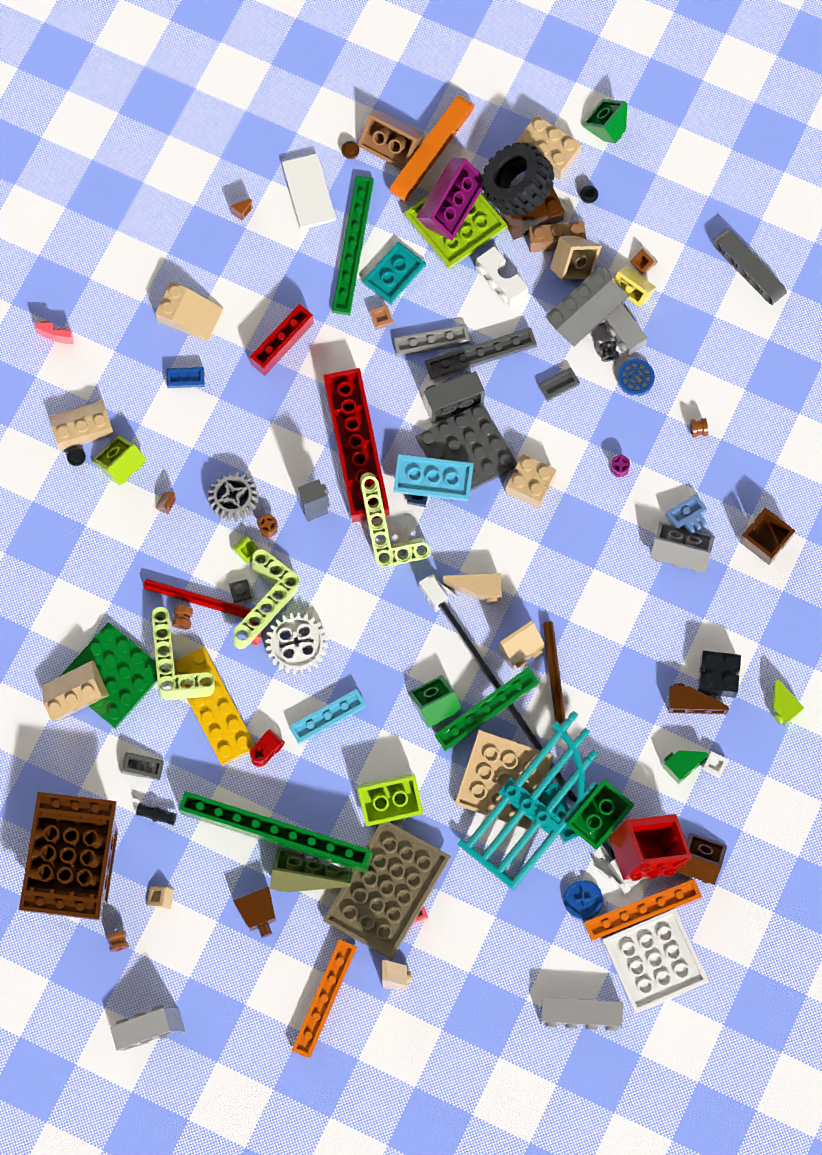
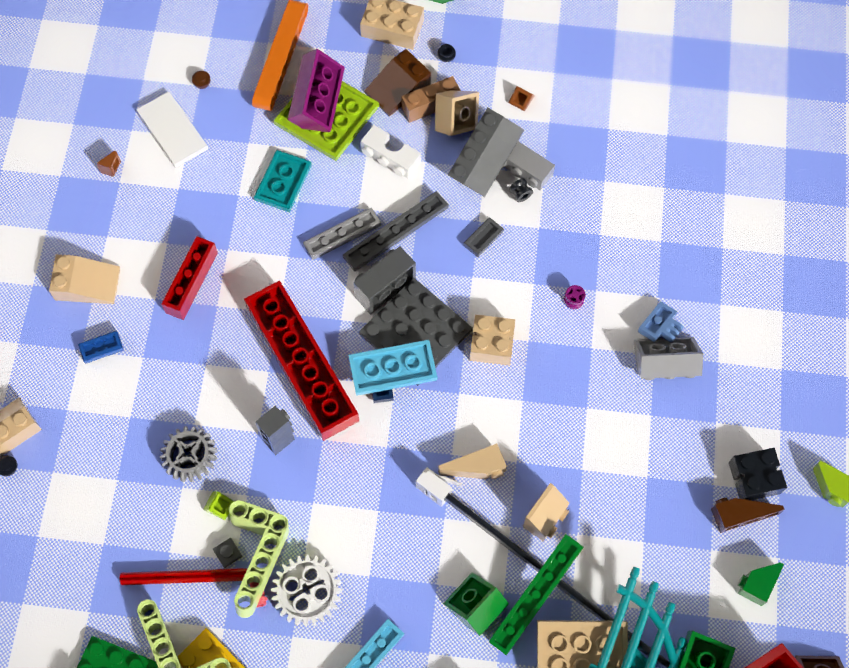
camera: 20 degrees left, 5 degrees down
lime slope [92,436,147,486] -> none
dark orange slope [156,491,176,514] -> none
dark orange wheel [172,606,193,630] -> none
dark orange wheel [258,515,278,537] -> none
green tile [332,176,374,316] -> none
medium nougat slope [358,109,425,170] -> none
yellowish green beam [360,473,430,567] -> none
nougat plate [369,305,393,330] -> none
black tyre [481,142,554,216] -> none
reddish brown axle [543,621,567,732] -> none
light yellow brick [614,266,656,307] -> none
tile [617,359,655,396] -> none
dark orange wheel [690,418,708,438] -> none
white plate [702,751,729,779] -> none
dark grey beam [712,229,787,305] -> none
reddish brown piece [739,507,796,565] -> none

